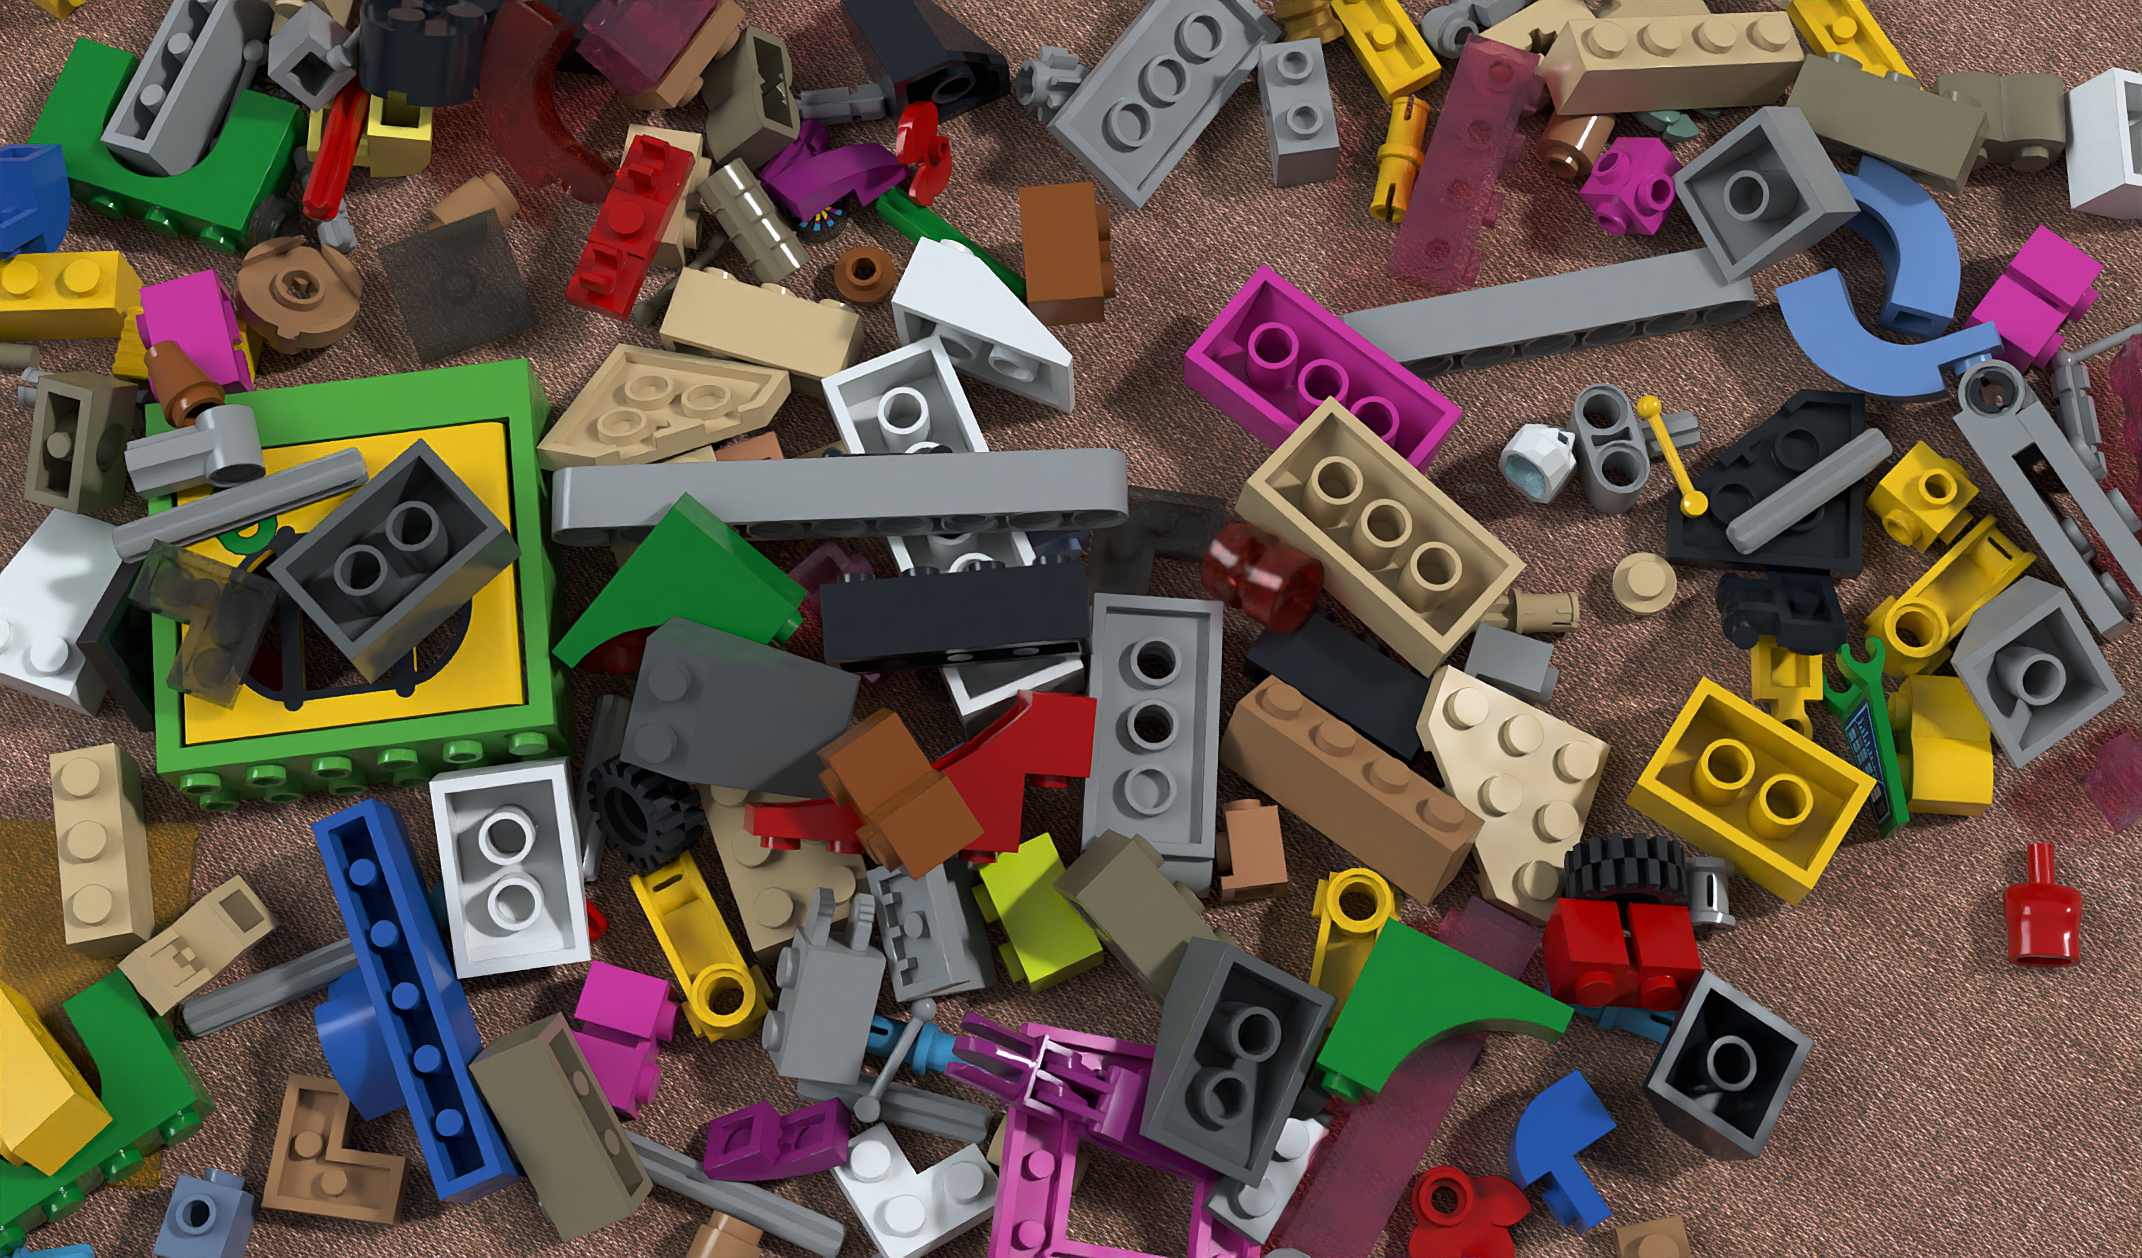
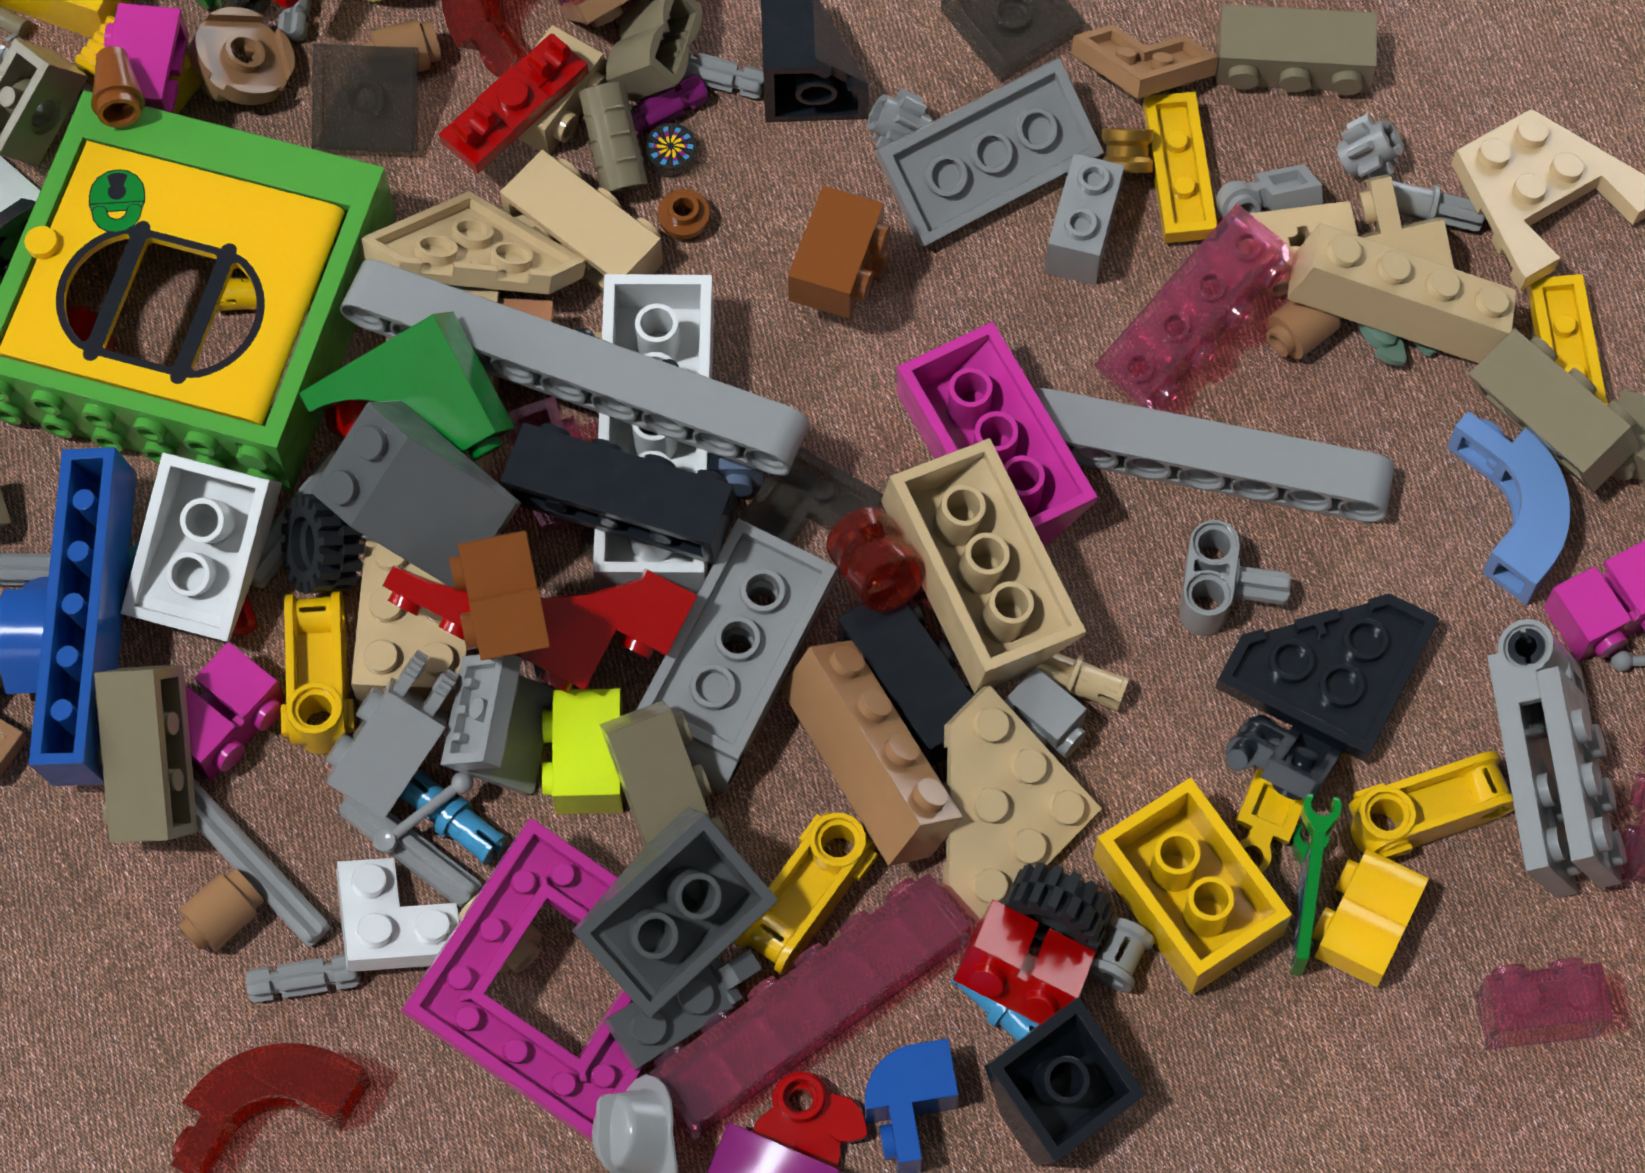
camera: 20 degrees right, 5 degrees down
light grey axle [112,447,369,564] -> none
light grey piece [124,404,266,500] -> none
clear smoke plate [128,538,284,710] -> none
dark grey brick [266,438,522,684] -> none
dark tan hinge [634,231,733,325] -> none
magenta slope [702,1097,852,1181] -> none
magenta slope [767,143,912,222] -> none
green axle [874,185,1027,302] -> none
white slope [891,236,1075,414] -> none
red piece [896,101,952,206] -> none
magenta arm [943,1010,1209,1183] -> none
nougat brick [1214,799,1288,904] -> none
green arch [1313,917,1575,1105] -> none
yellow pin [1369,96,1431,223] -> none
white rock [1498,424,1578,504] -> none
dark pink brick [1578,137,1683,236] -> none
tan plate [1612,552,1677,616] -> none
yellow hinge [1637,395,1708,518] -> none
light grey slope [1671,106,1861,283] -> none
light grey axle [1726,428,1893,555] -> none
medium blue arch [1775,268,2005,403] -> none
yellow brick [1864,440,1980,554] -> none
light grey slope [1950,575,2125,769] -> none
red piece [2003,843,2082,968] -> none
light grey axle [2050,365,2108,484] -> none

